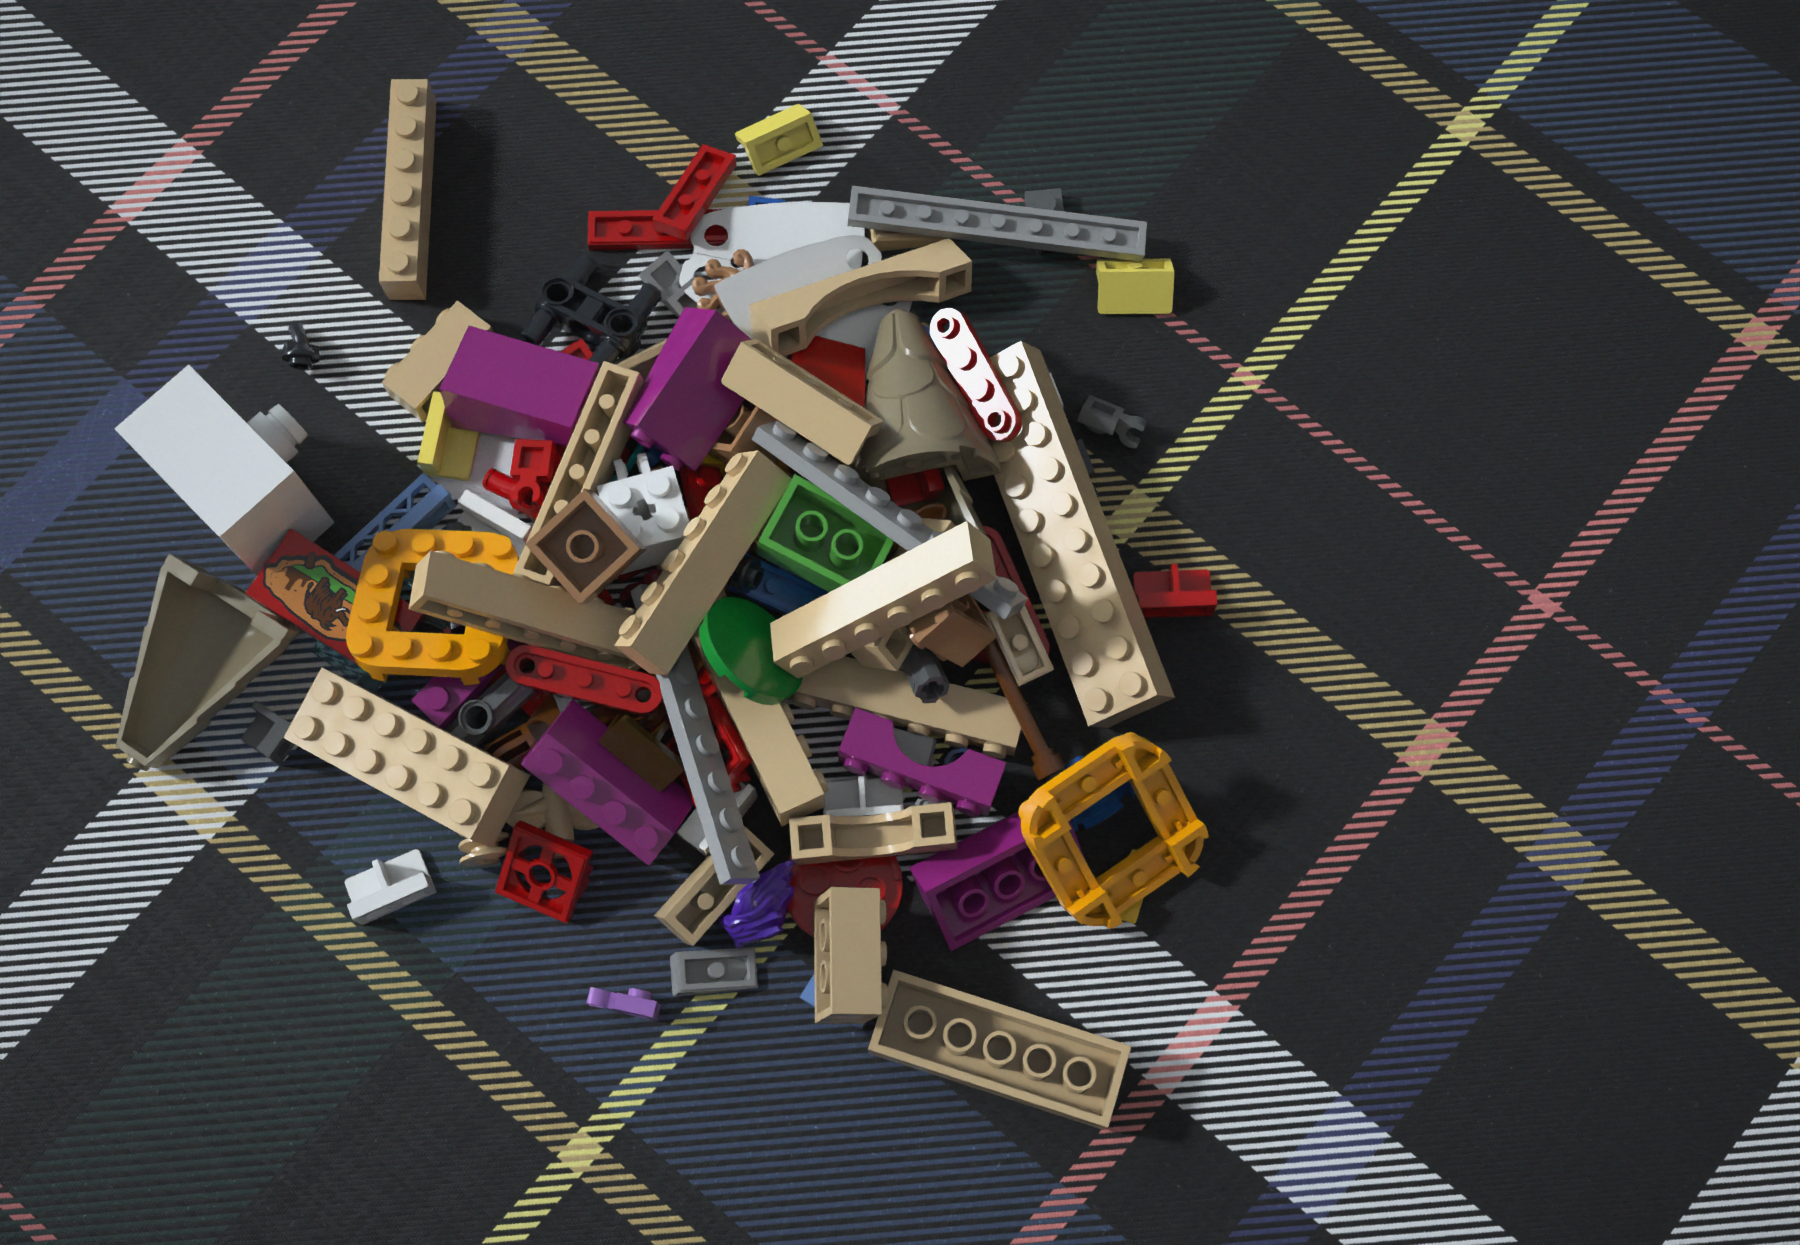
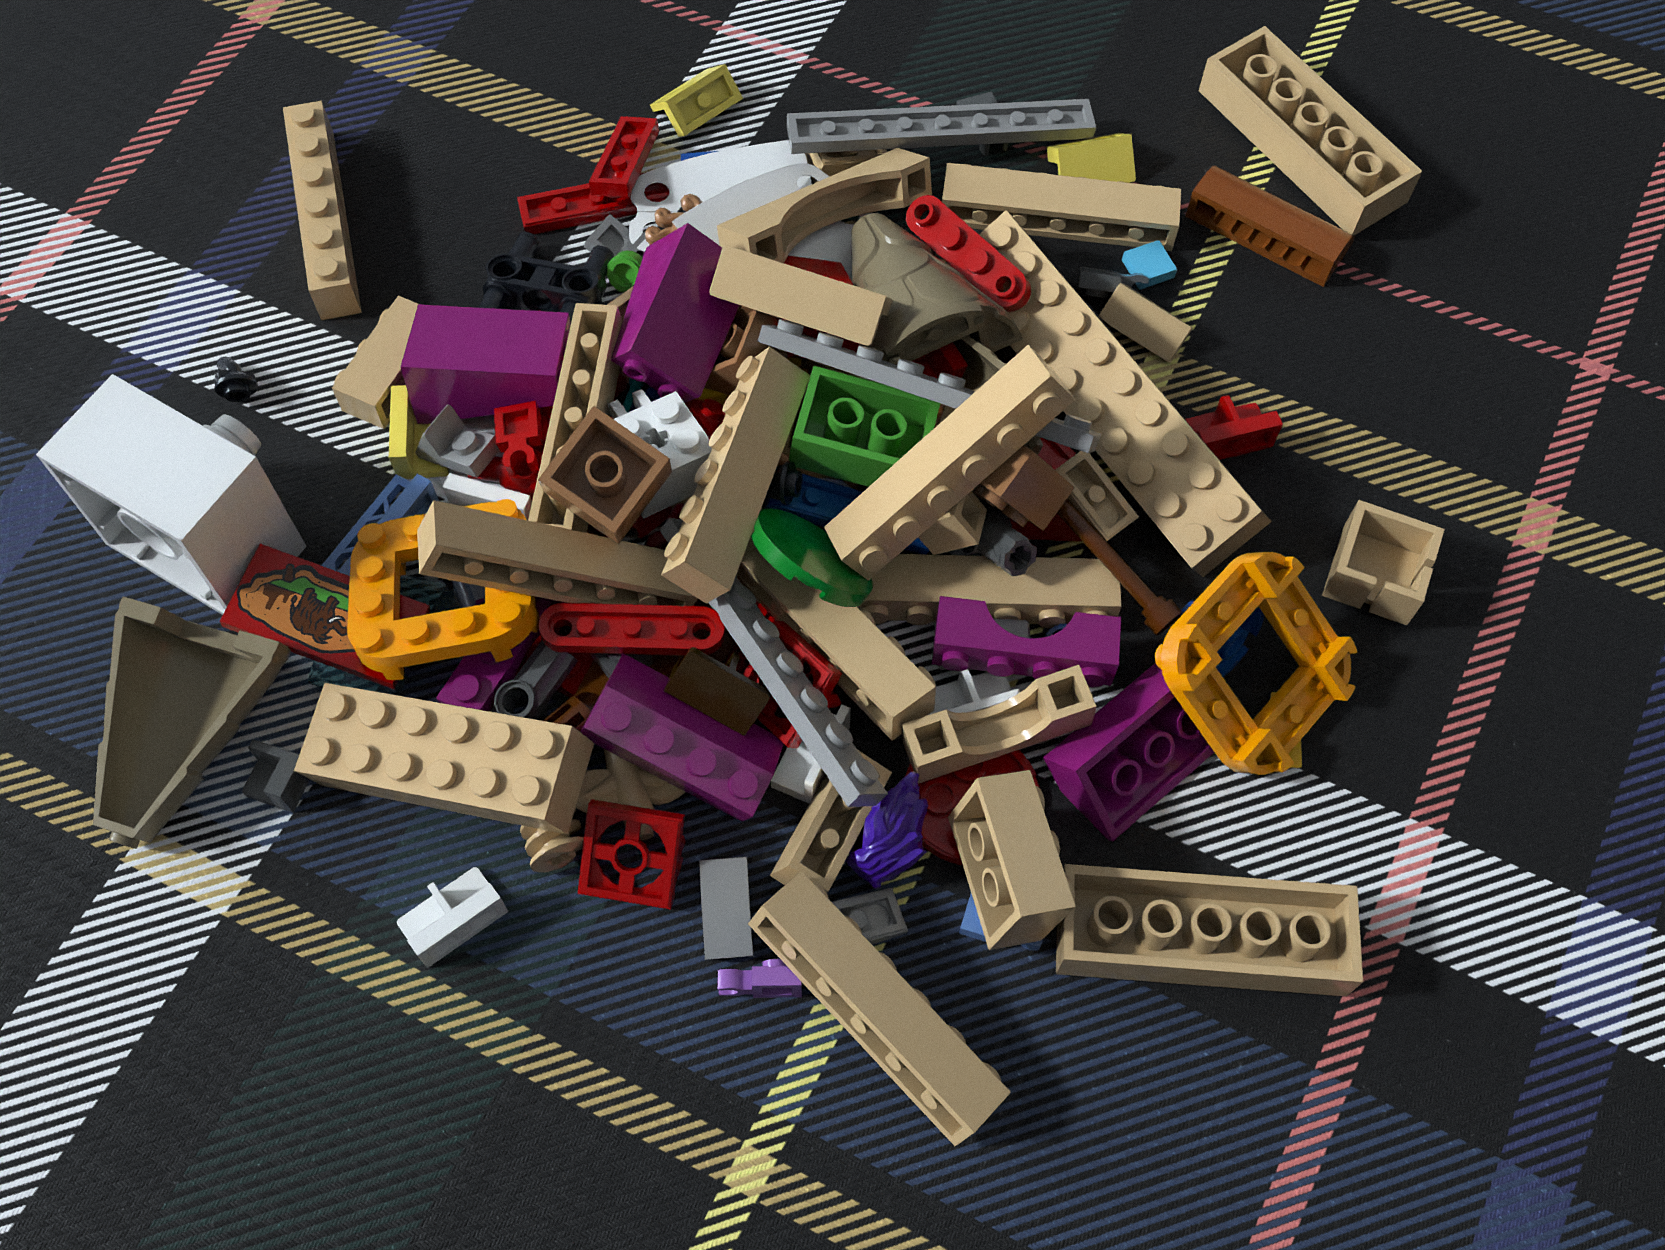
camera: 15 degrees left, 10 degrees down
none -> light grey slope [415,404,499,478]
none -> bright green tile [607,250,643,293]
none -> light grey slope [699,856,753,960]
none -> tan brick [748,871,1011,1146]
none -> tan brick [942,163,1181,251]
none -> tan slope [1099,283,1193,363]
none -> medium azure tile [1122,240,1177,290]
none -> dark orange brick [1185,165,1355,287]
none -> tan brick [1199,26,1422,235]
none -> tan piece [1322,500,1445,625]

